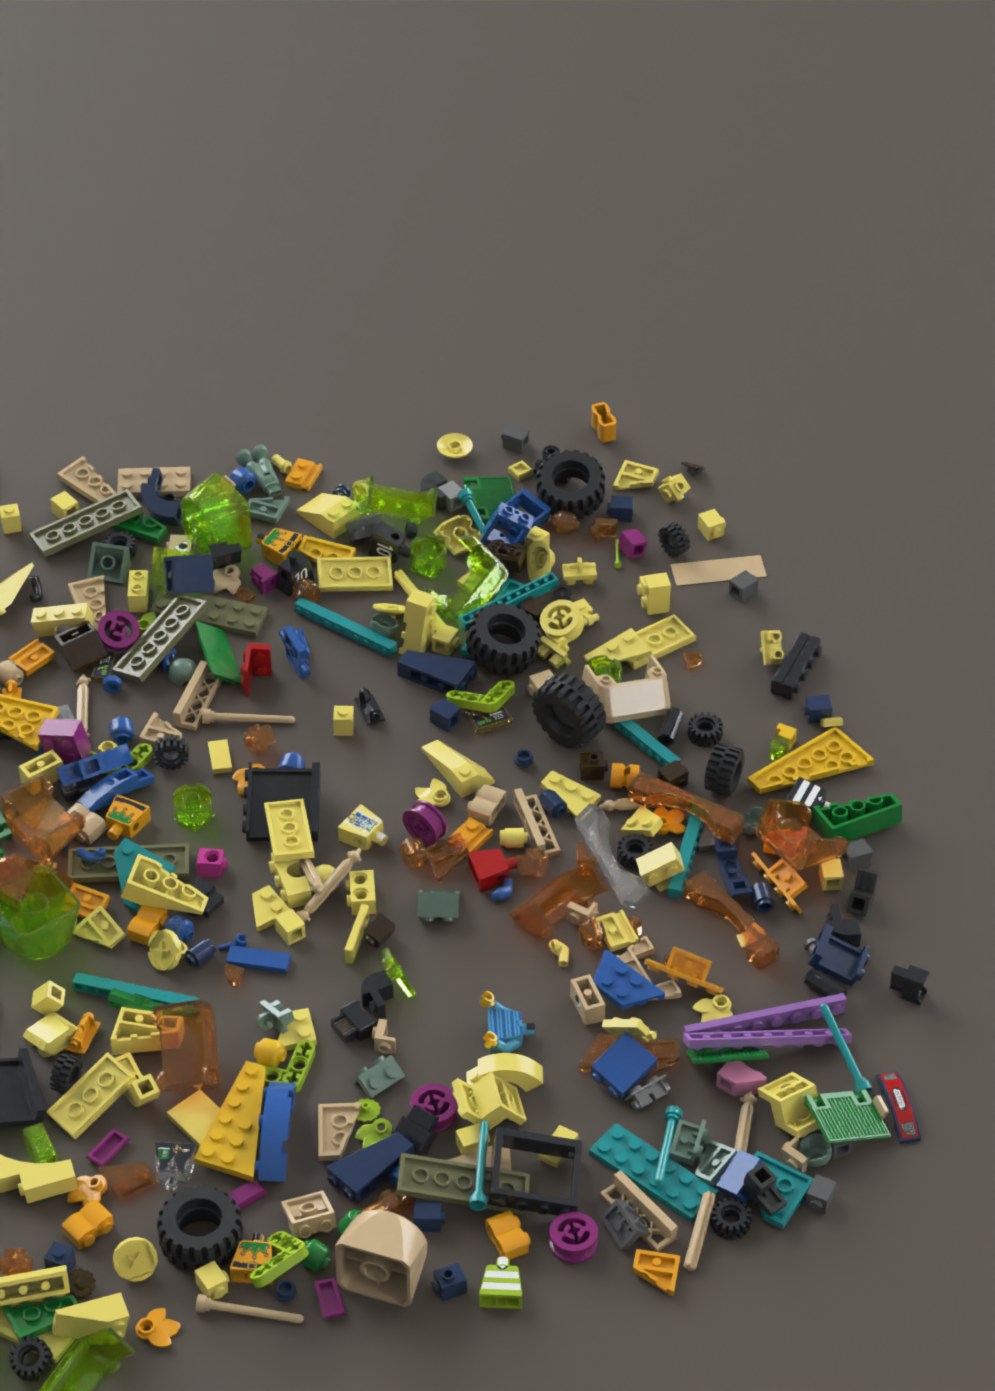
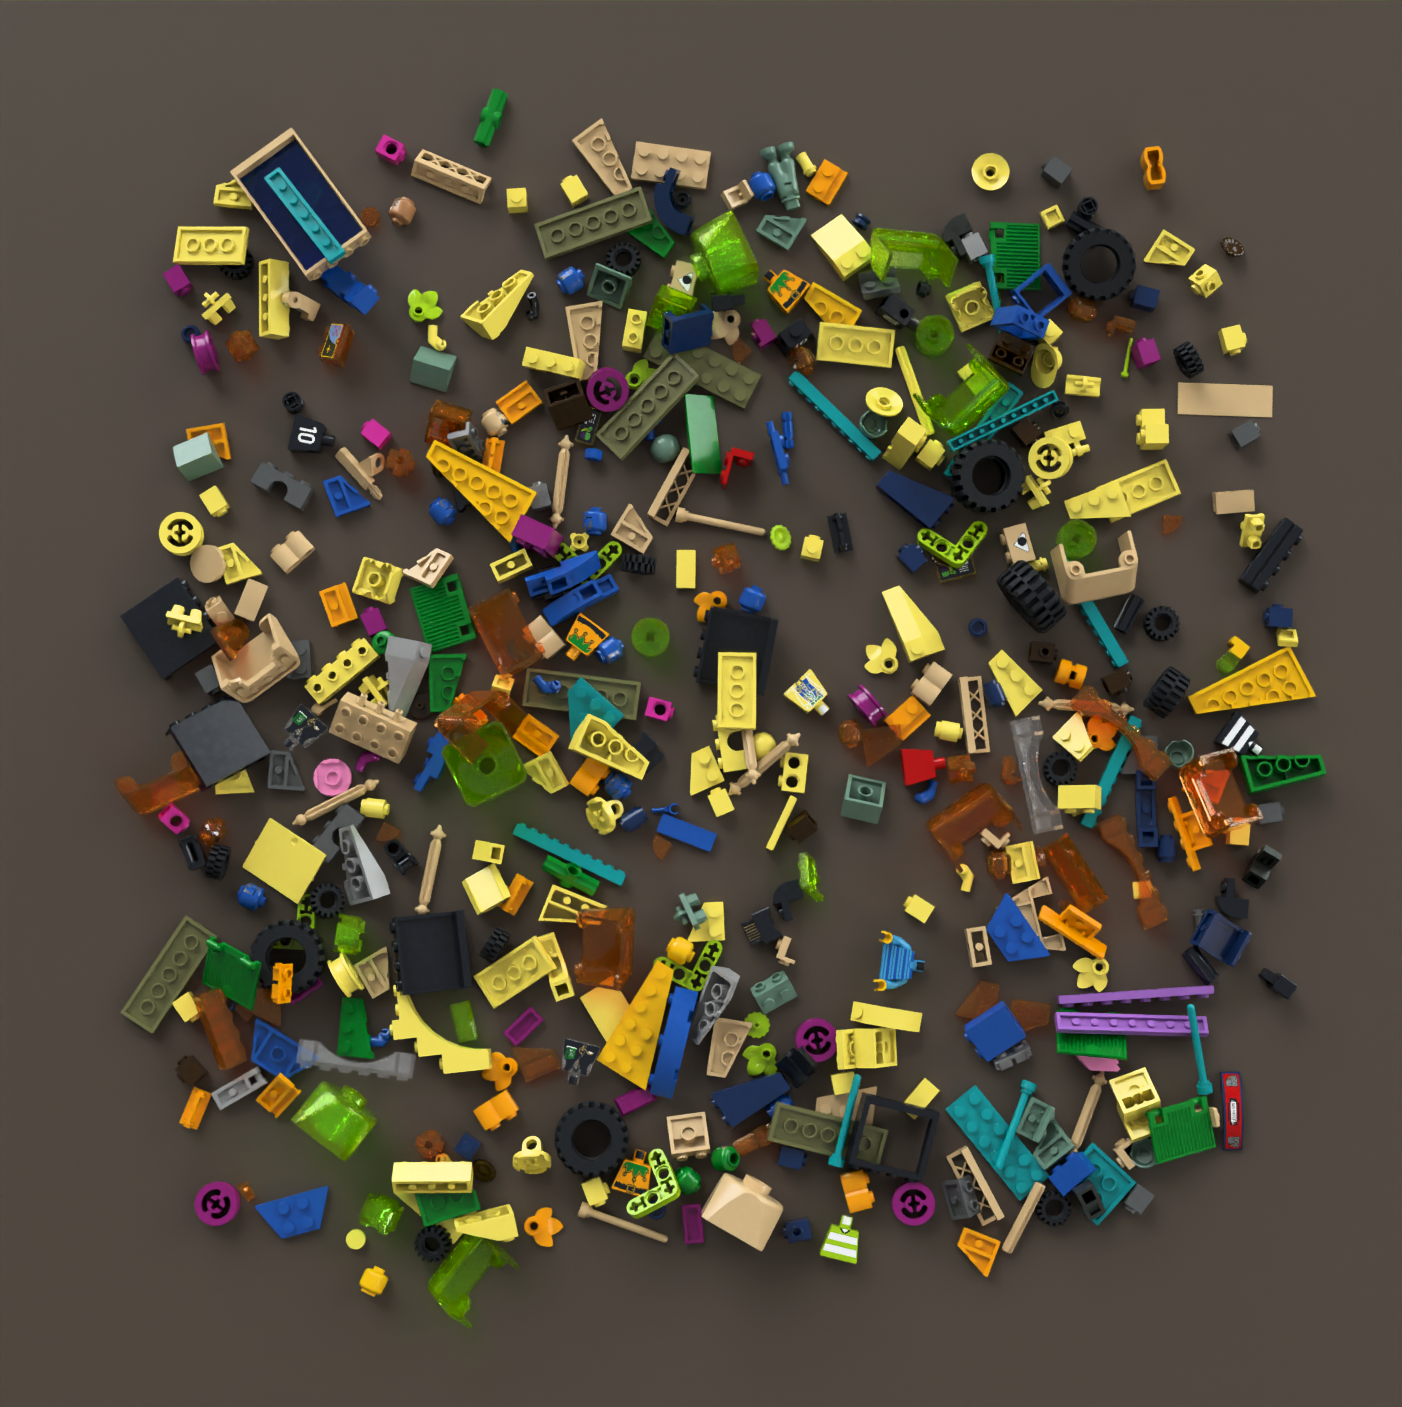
camera: 10 degrees right, 40 degrees up
light yellow plate [602,1017,657,1042] -> none
none -> blue head [556,266,585,295]
none -> blue head [595,636,624,664]
none -> light grey wedge [687,966,740,1045]
none -> lime piece [770,525,791,551]
none -> light yellow brick [903,894,935,923]
none -> clear orange brick [1042,833,1109,913]
none -> tan hinge [1212,489,1255,514]

